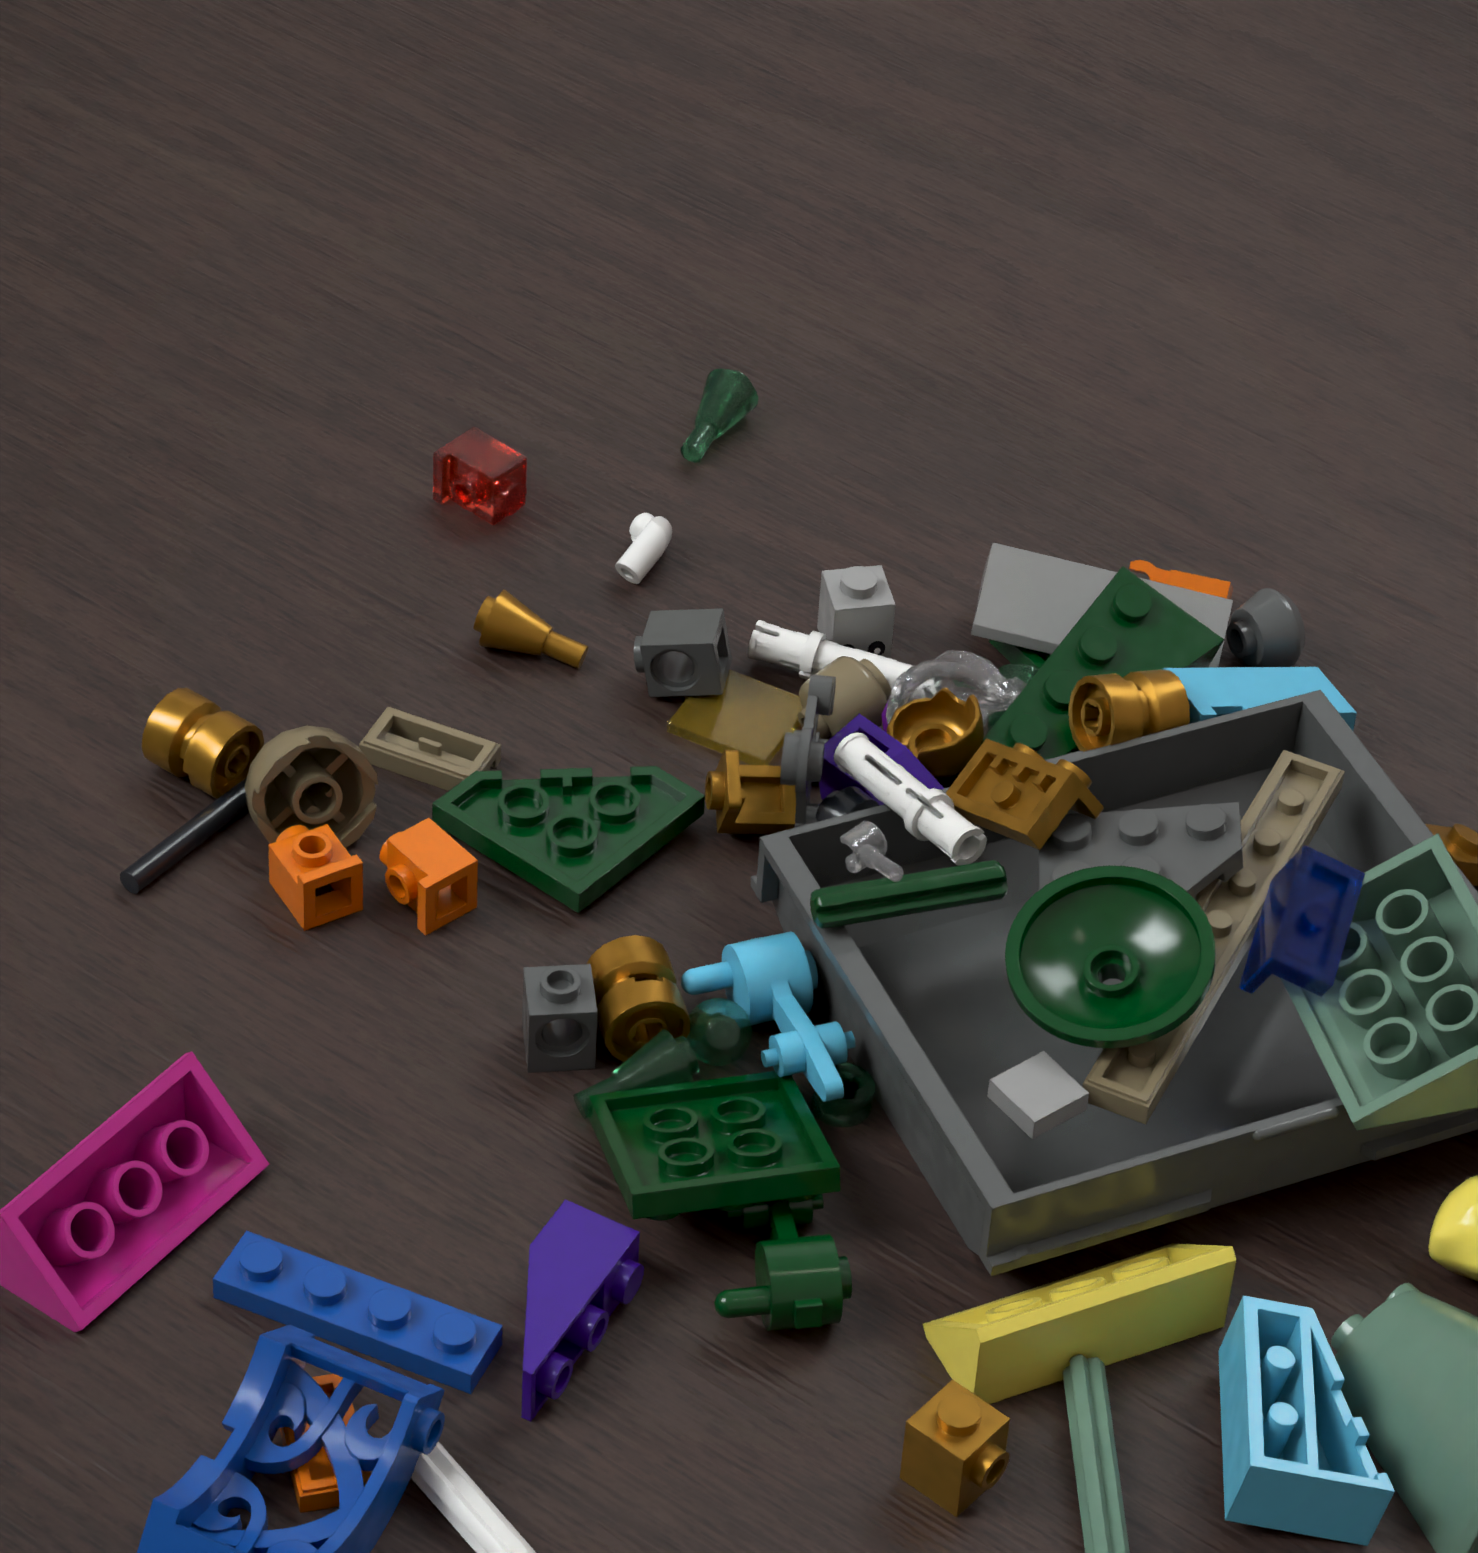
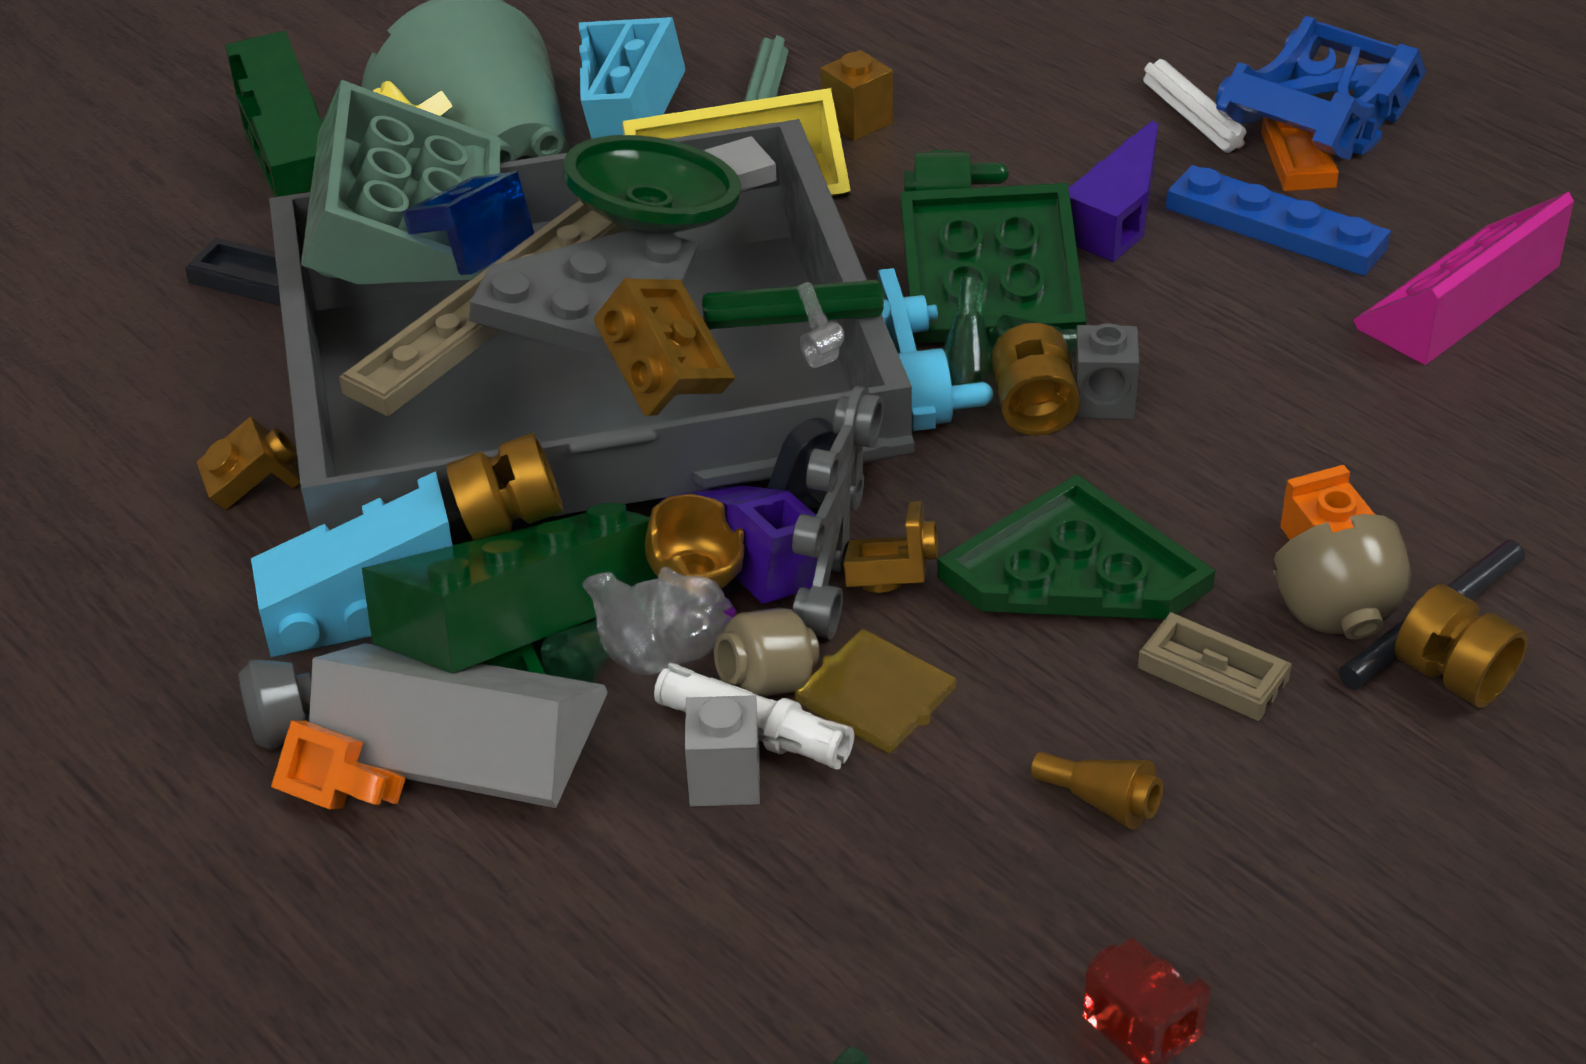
camera: 165 degrees left, 0 degrees up
orange brick [379,818,478,936] -> none
white arm [615,513,673,584] -> none
dark grey brick [634,608,732,697] -> none
white pin [834,732,987,866] -> none

